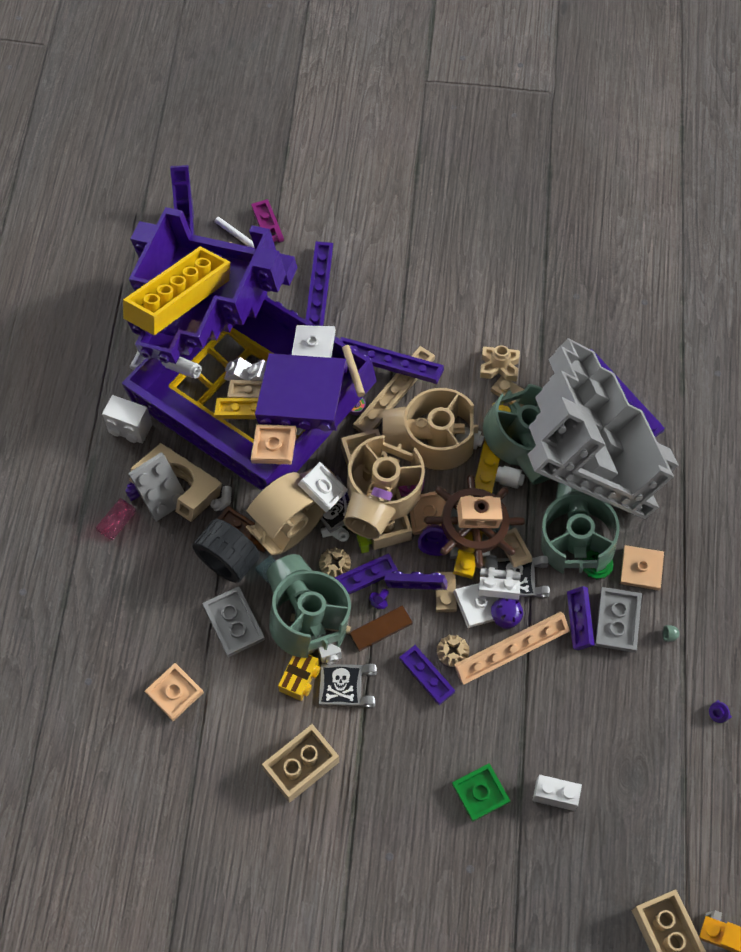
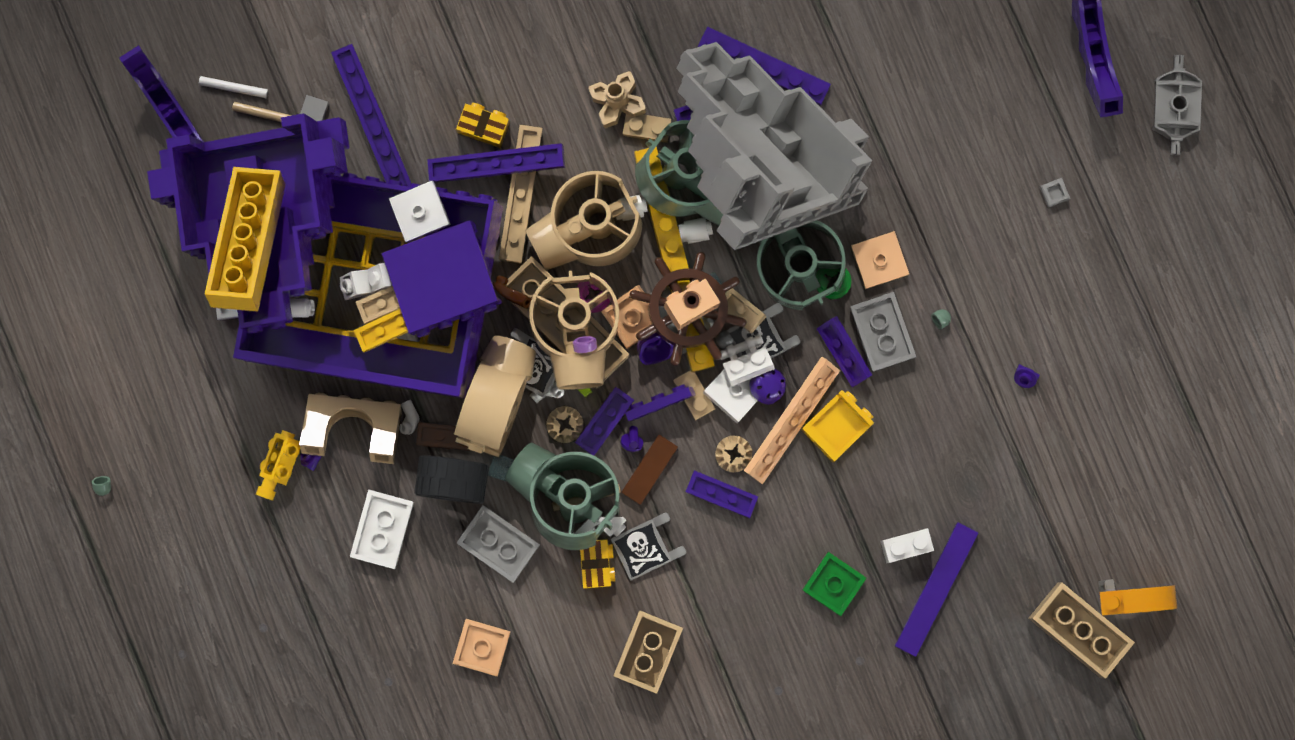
camera: 30 degrees left, 20 degrees up
clear pink tile [96,498,136,541] -> none
white brick [102,395,152,444] -> none
light grey plate [128,452,185,522] -> none
magenta plate [251,199,284,243] -> none
light nougat plate [251,425,297,465] -> none
white plate [298,462,348,513] -> none
tan bar [342,345,365,397] -> none
none -> yellow brick [256,430,300,501]
none -> white plate [350,490,414,569]
none -> brick [456,103,510,148]
none -> reddish brown arm [492,275,532,309]
none -> yellow panel [801,390,874,463]
none -> dark purple tile [895,522,978,657]

